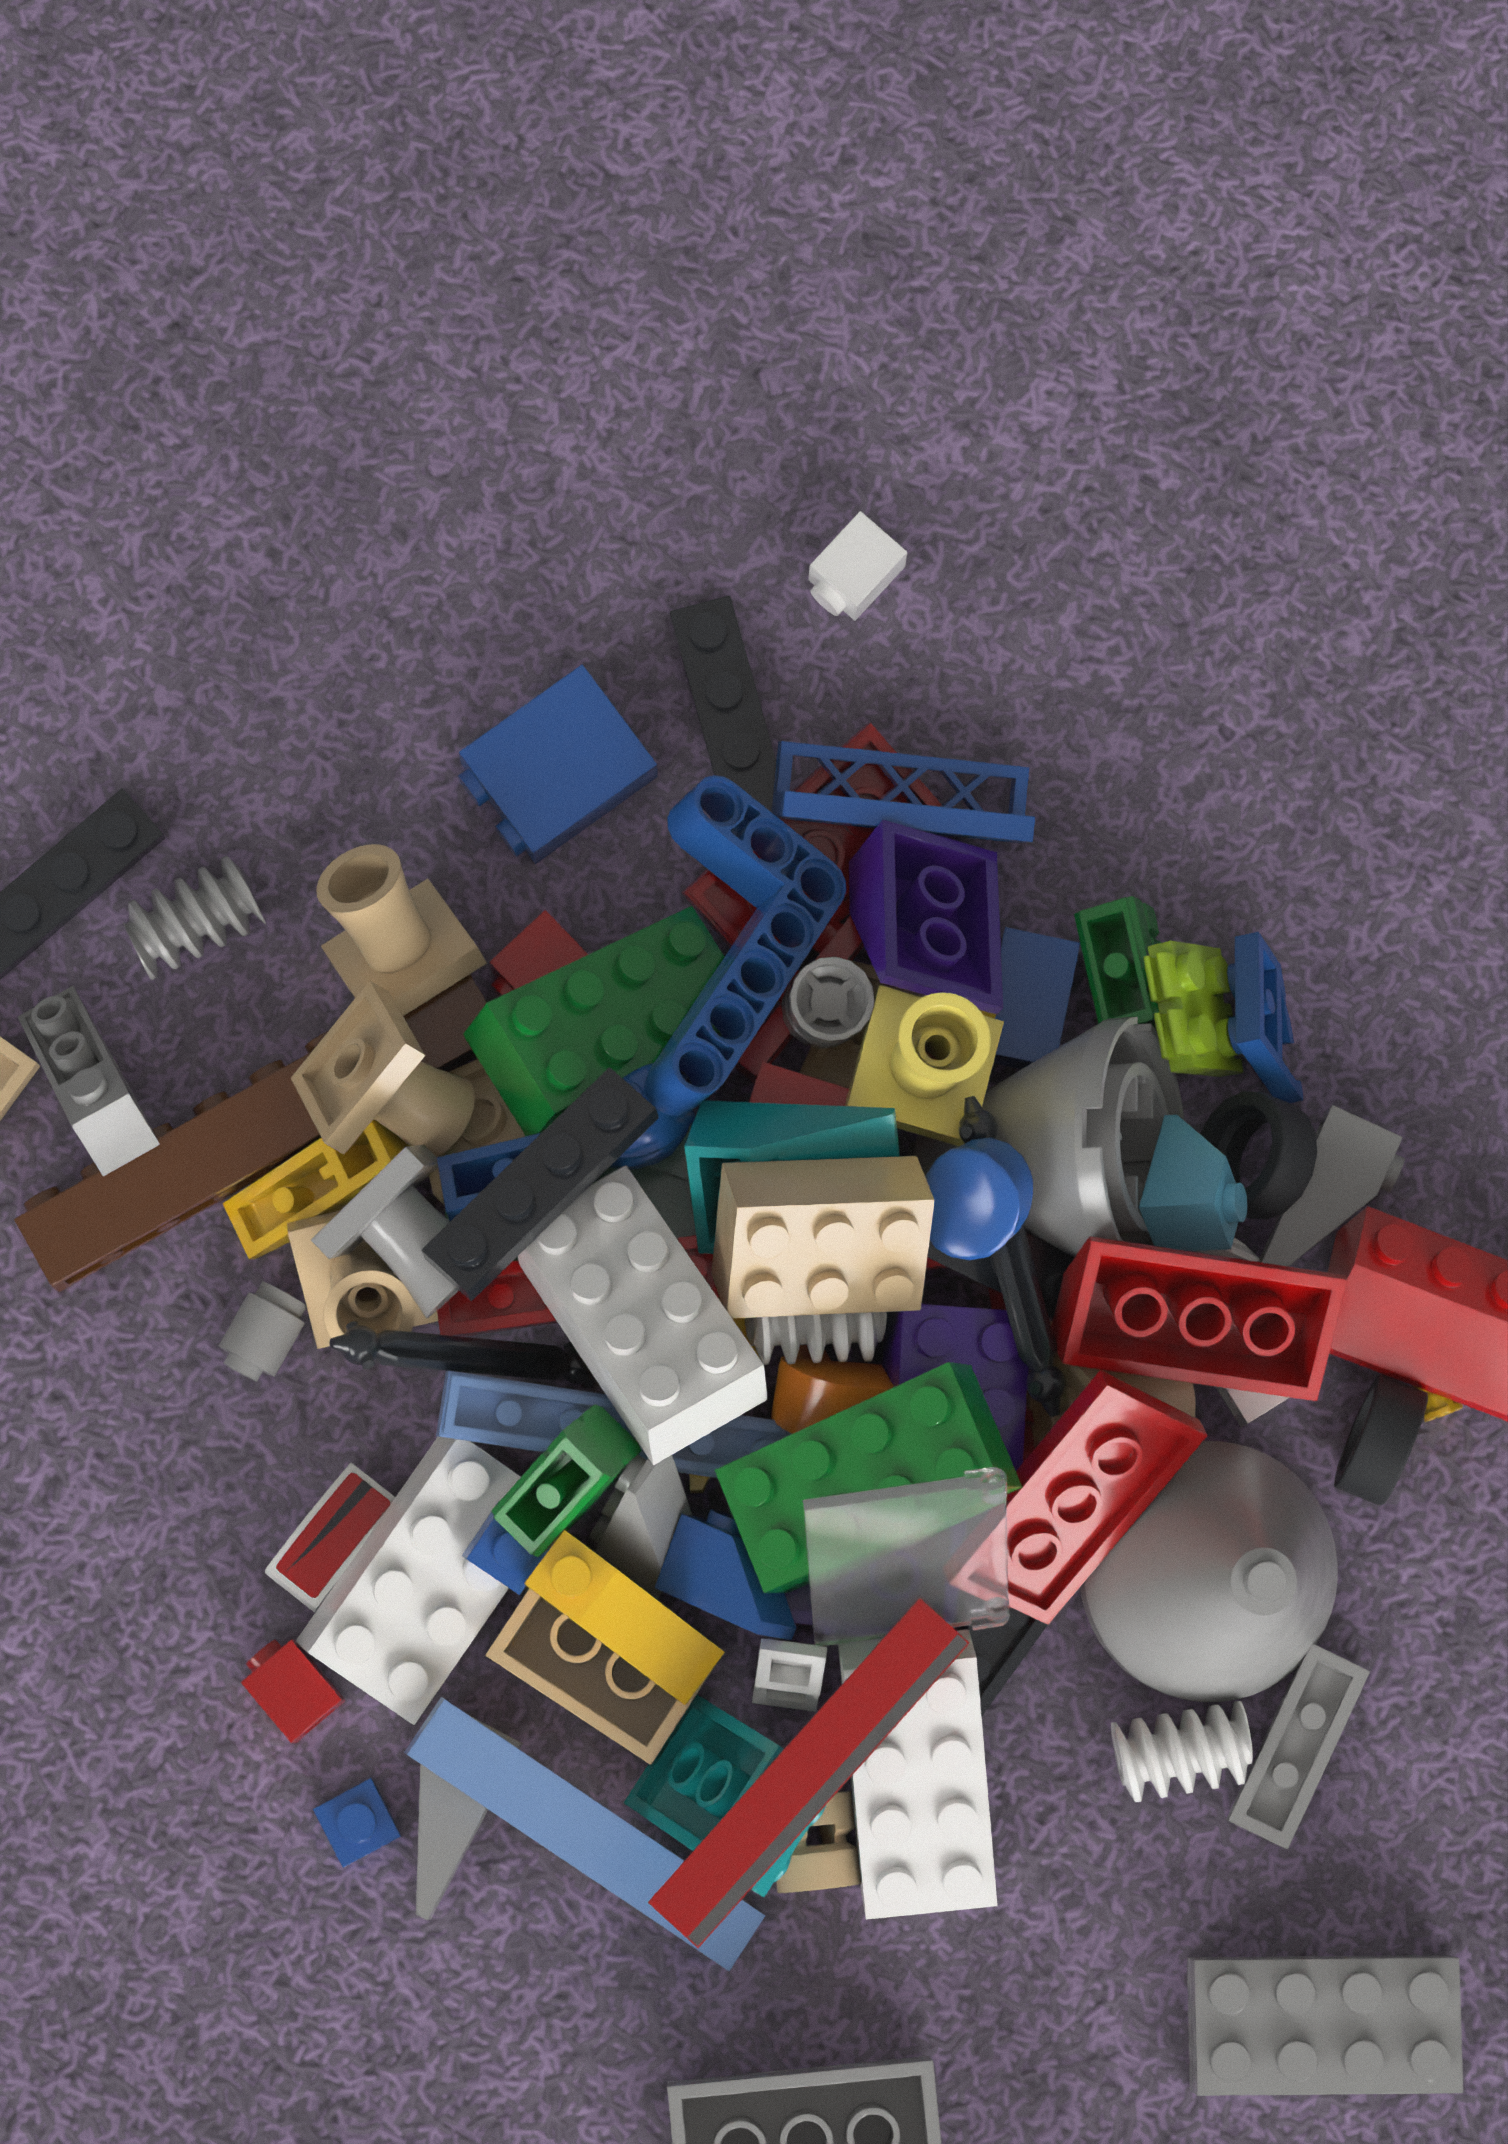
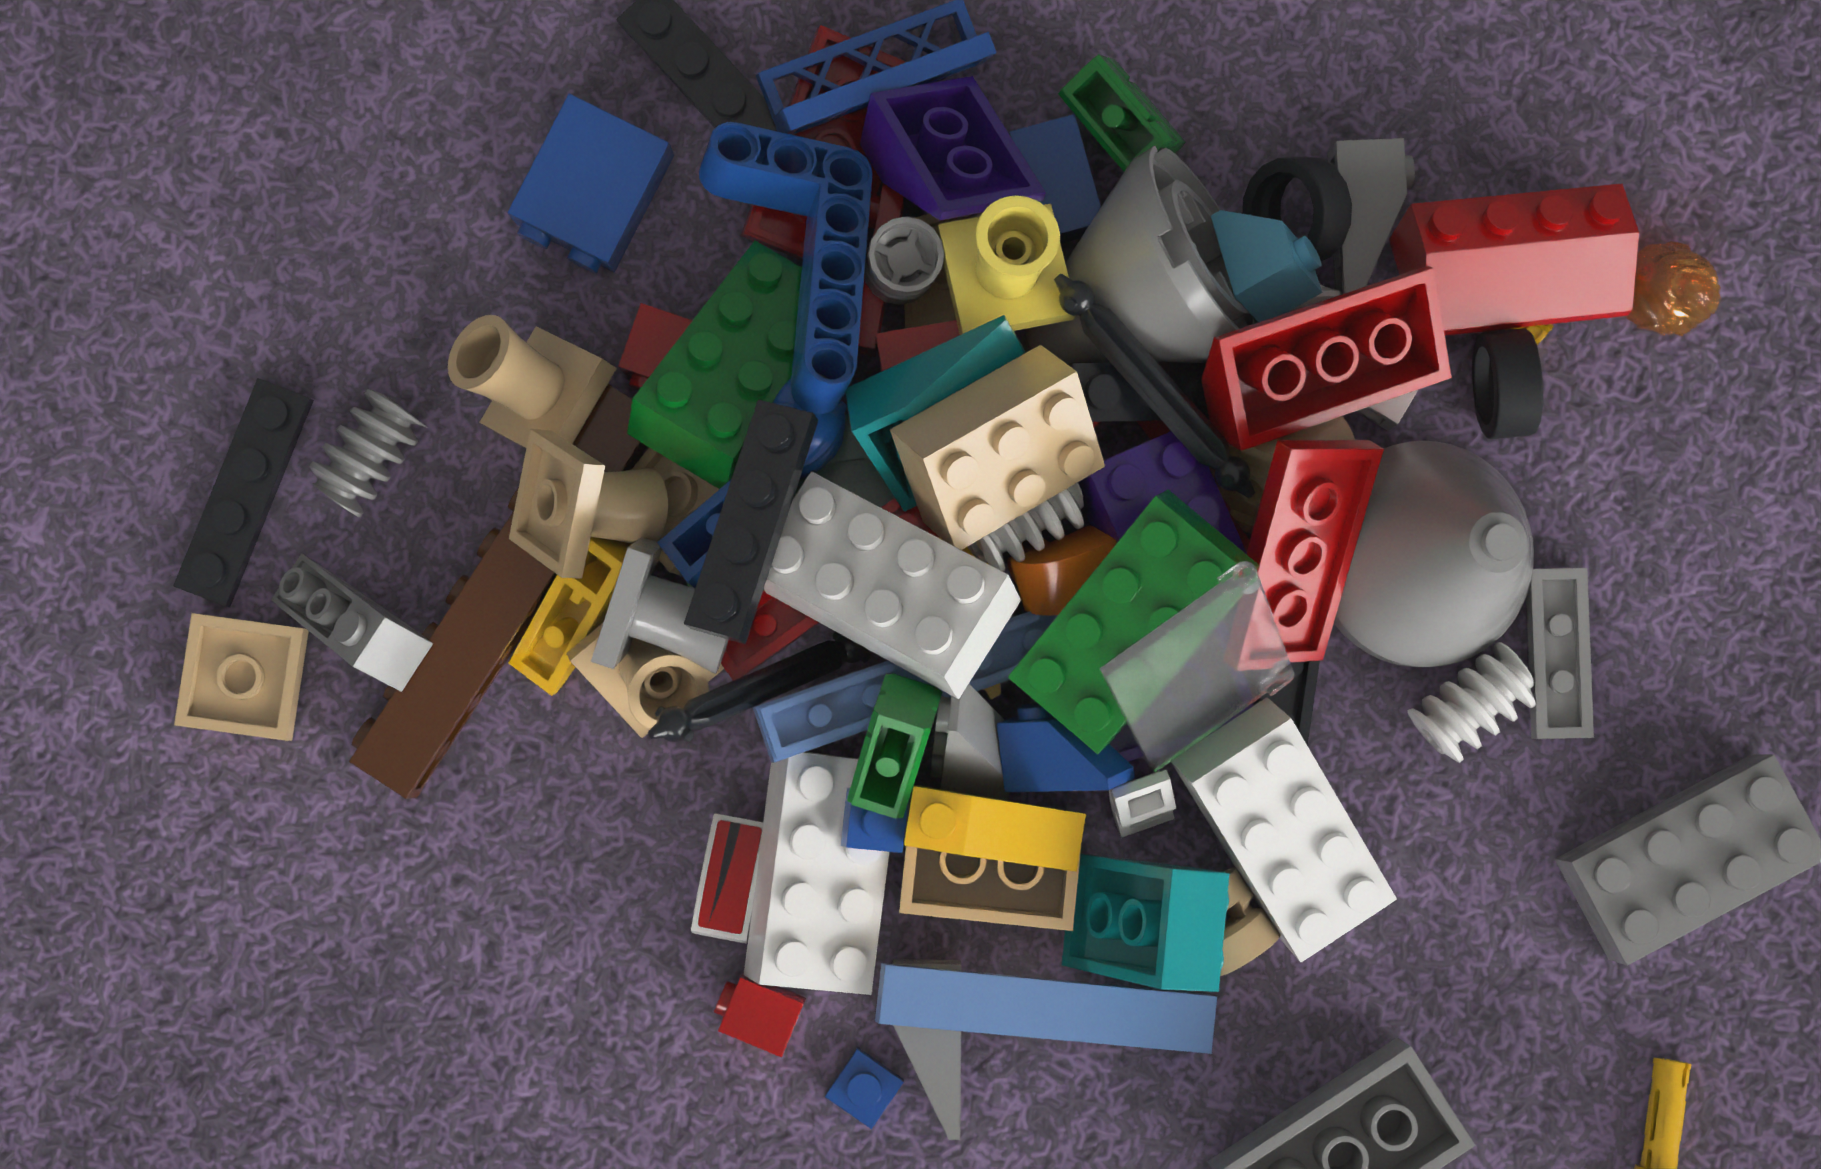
camera: 20 degrees left, 5 degrees up
light grey brick [218,1281,307,1382] -> none
red tile [648,1598,970,1948] -> none
blue piece [925,1138,1033,1260] -> none
lime plate [1143,940,1243,1077] -> none
blue wing [1227,931,1303,1103] -> none

